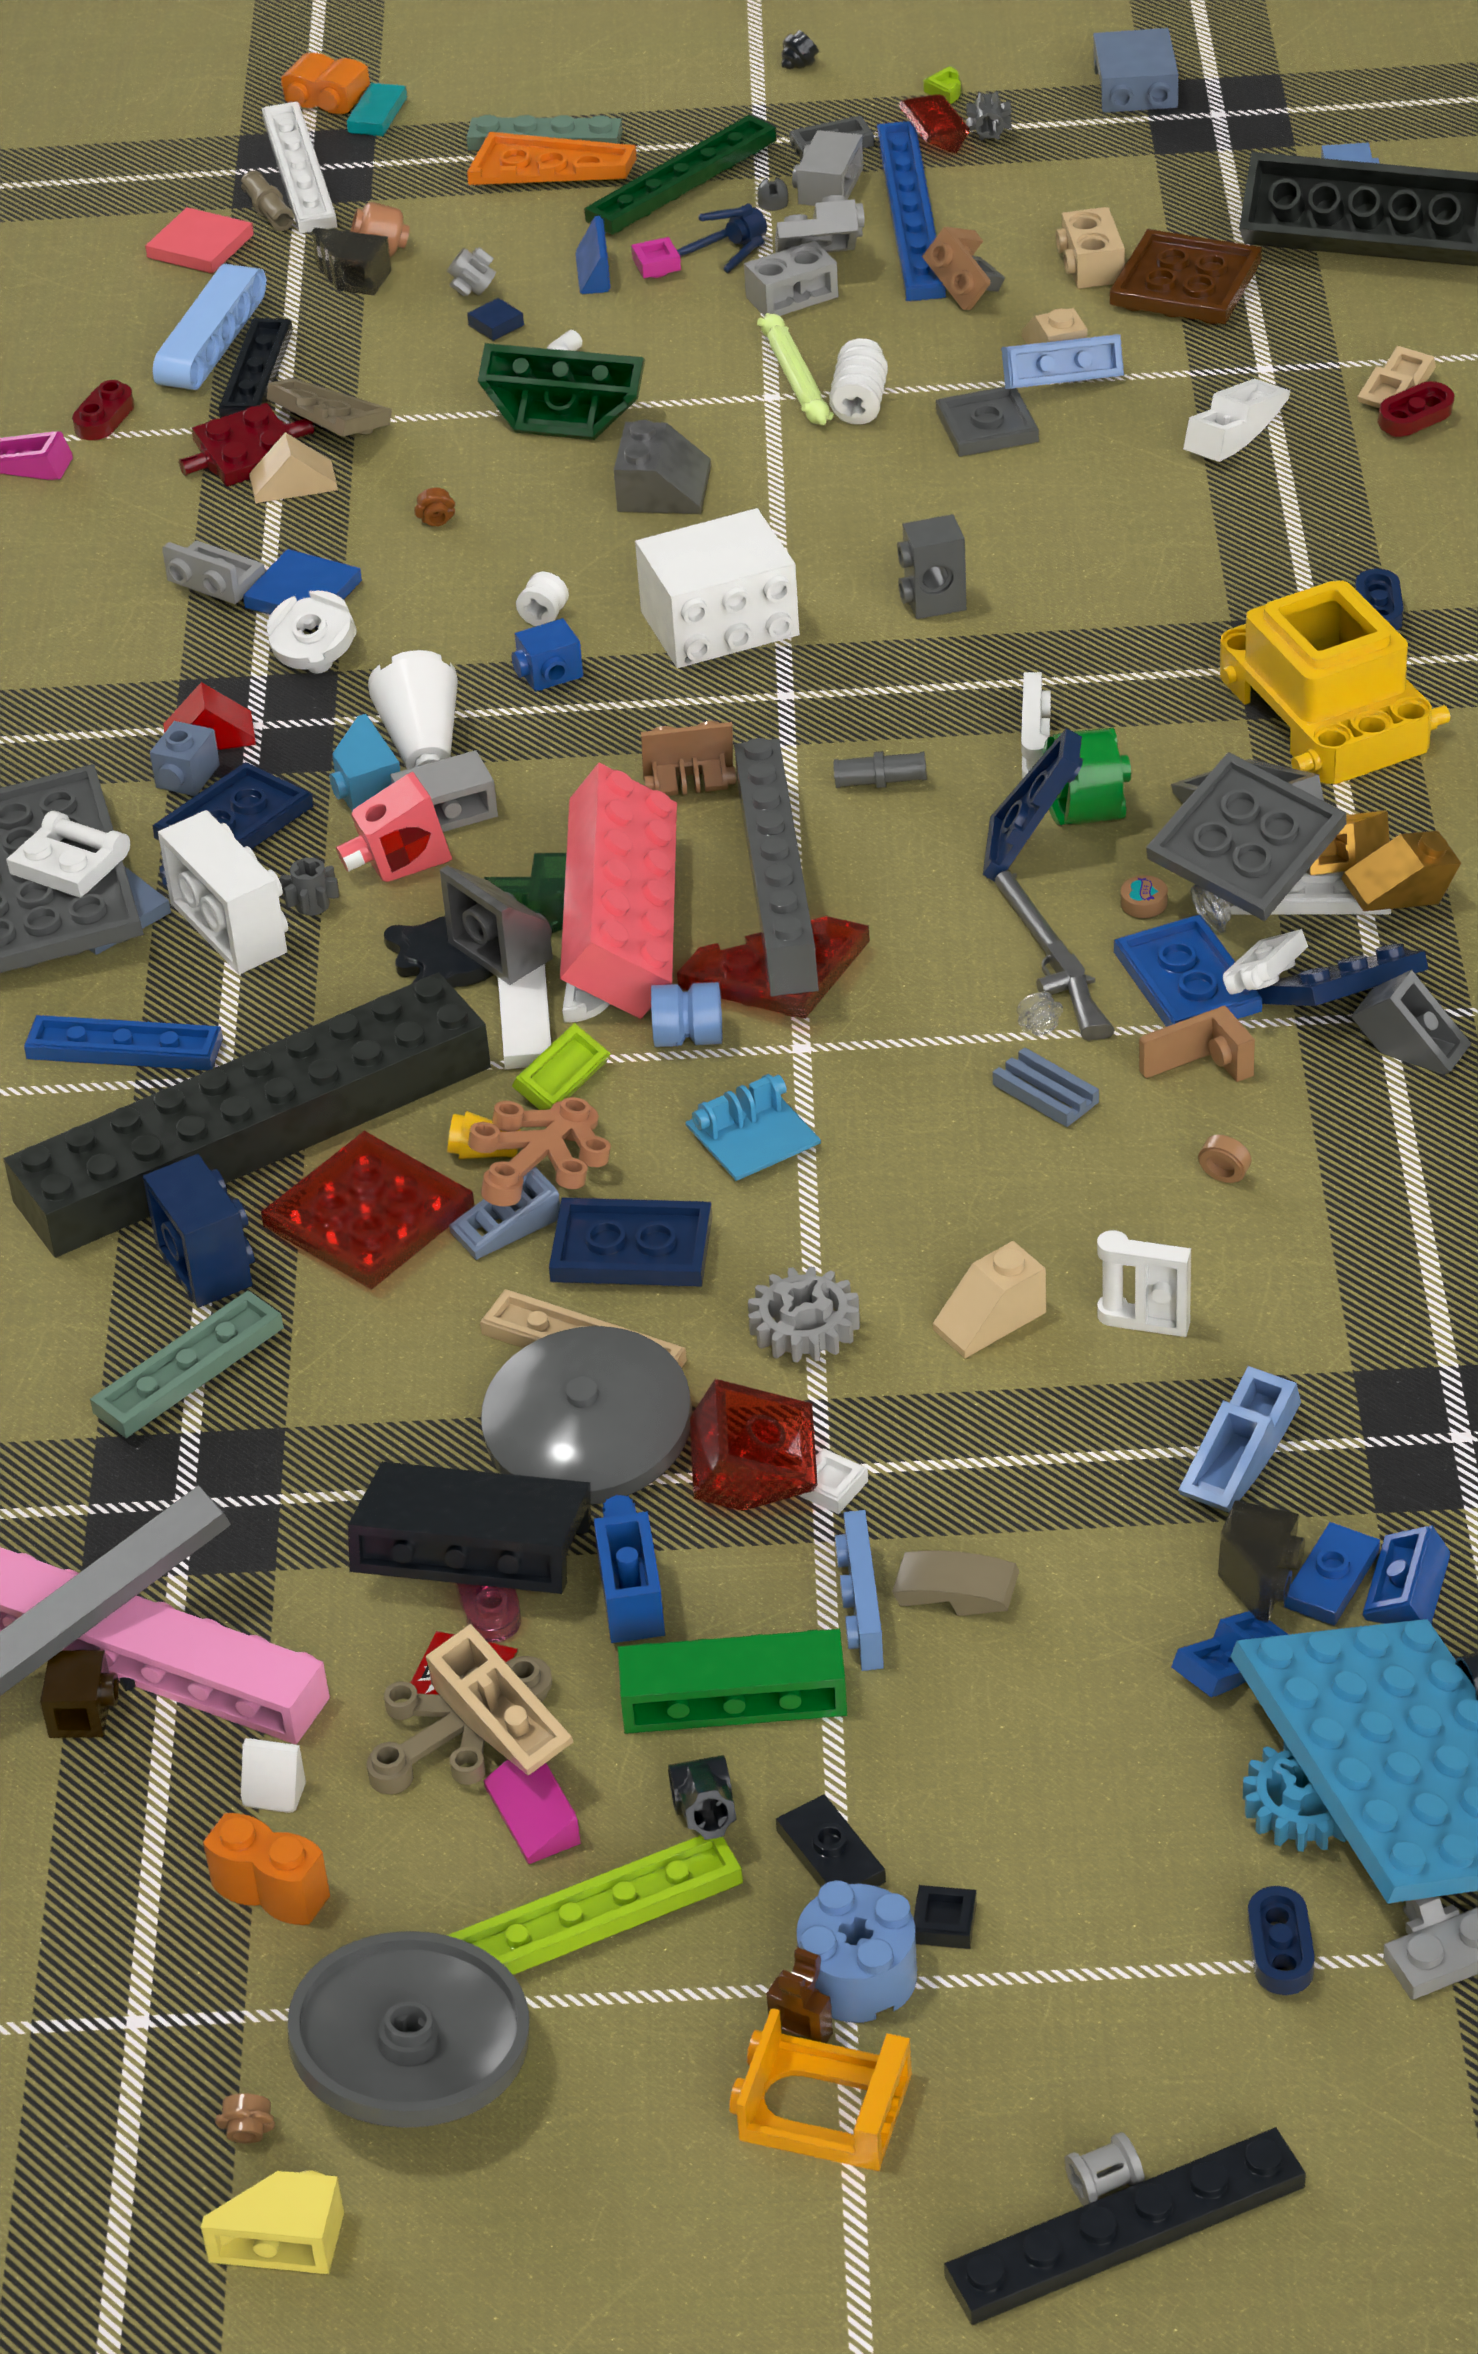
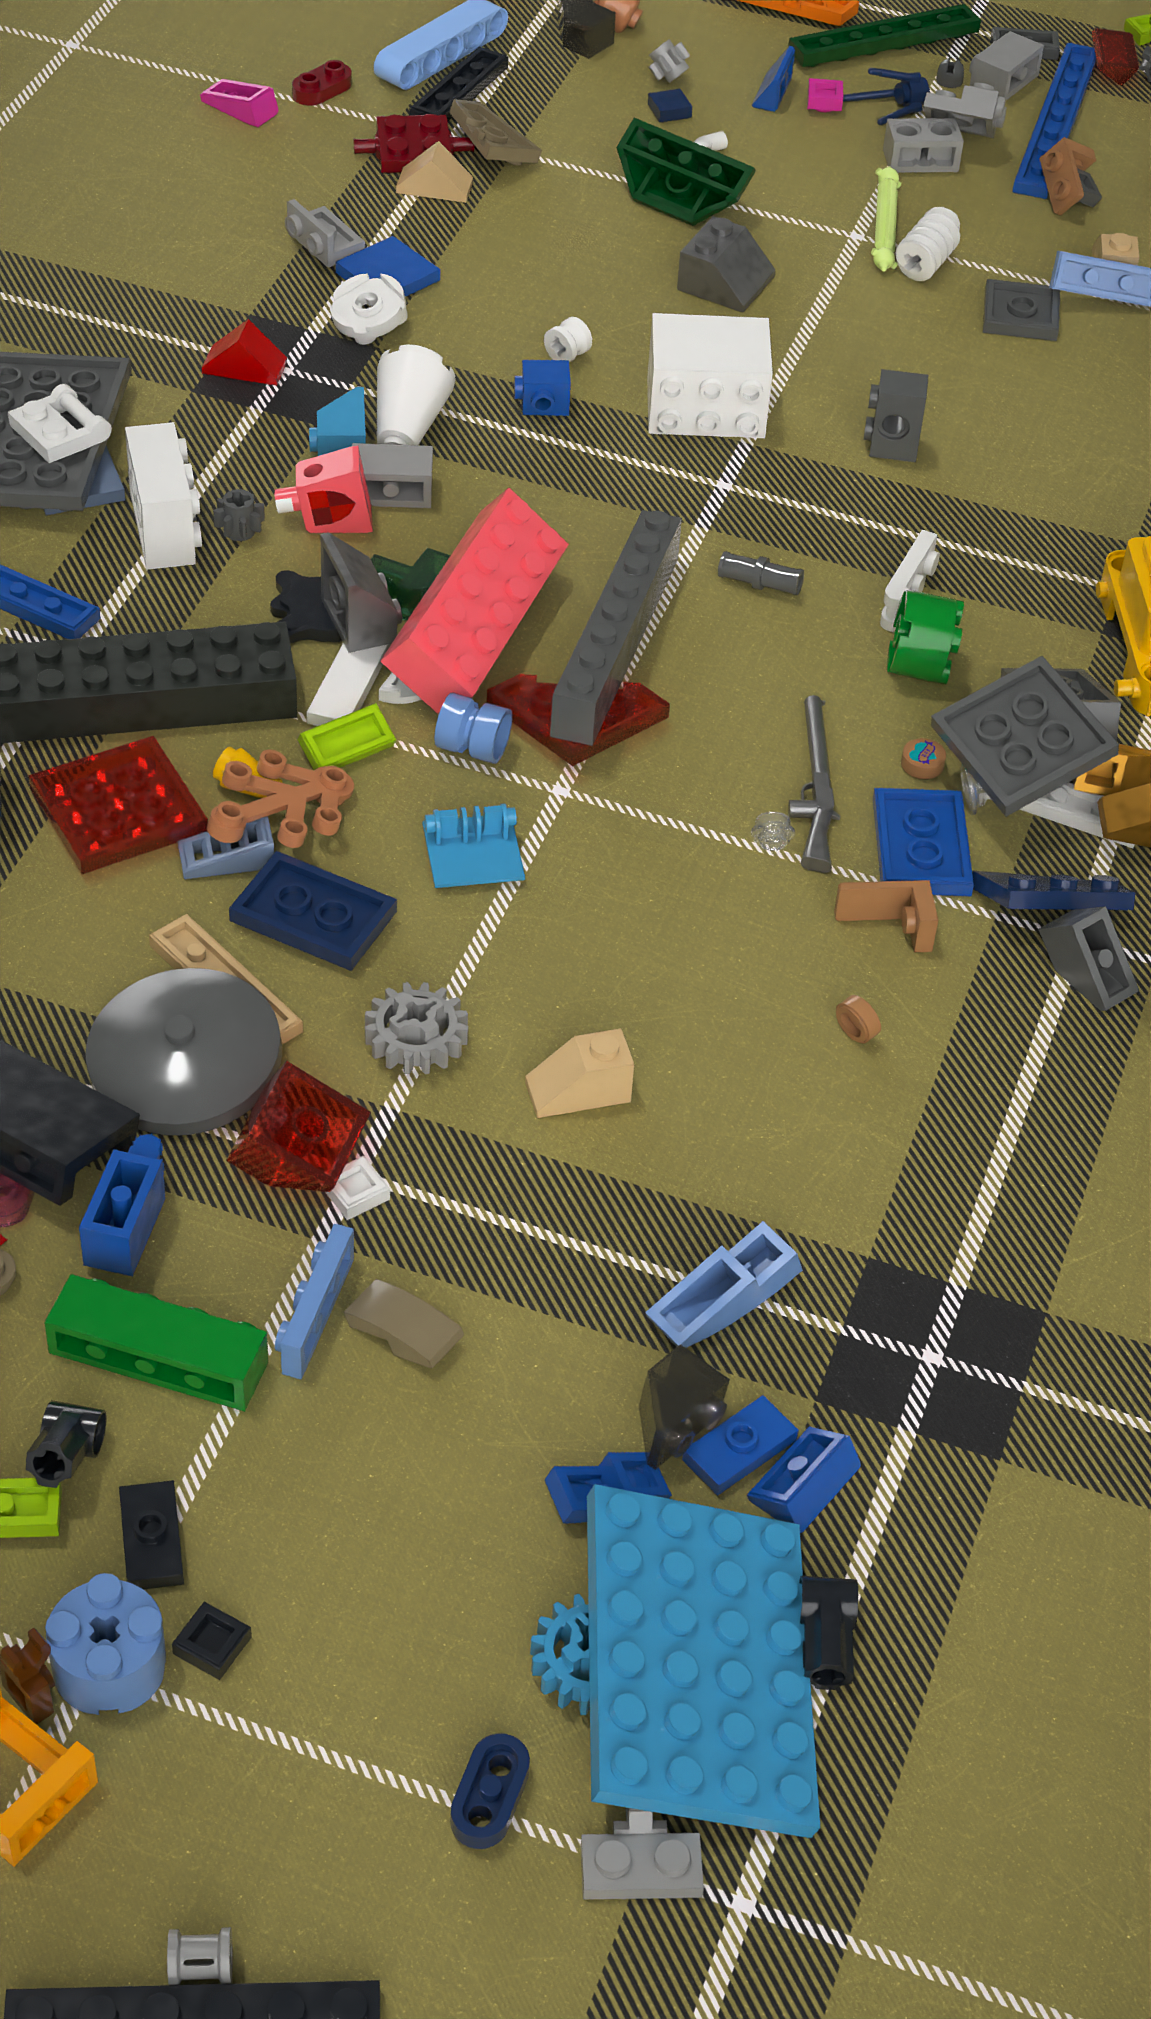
camera: 15 degrees right, 5 degrees up
sand blue brick [150,721,220,796] -> none
dark blue tile [153,762,313,849] -> none
dark orange plate [414,487,455,526] -> none
medium nougat hinge [641,721,736,796] -> none
dark blue wing [982,728,1083,882] -> none
sand blue tile [992,1047,1099,1127] -> none
white plate [1097,1230,1191,1337] -> none
white hinge [1223,929,1308,995] -> none

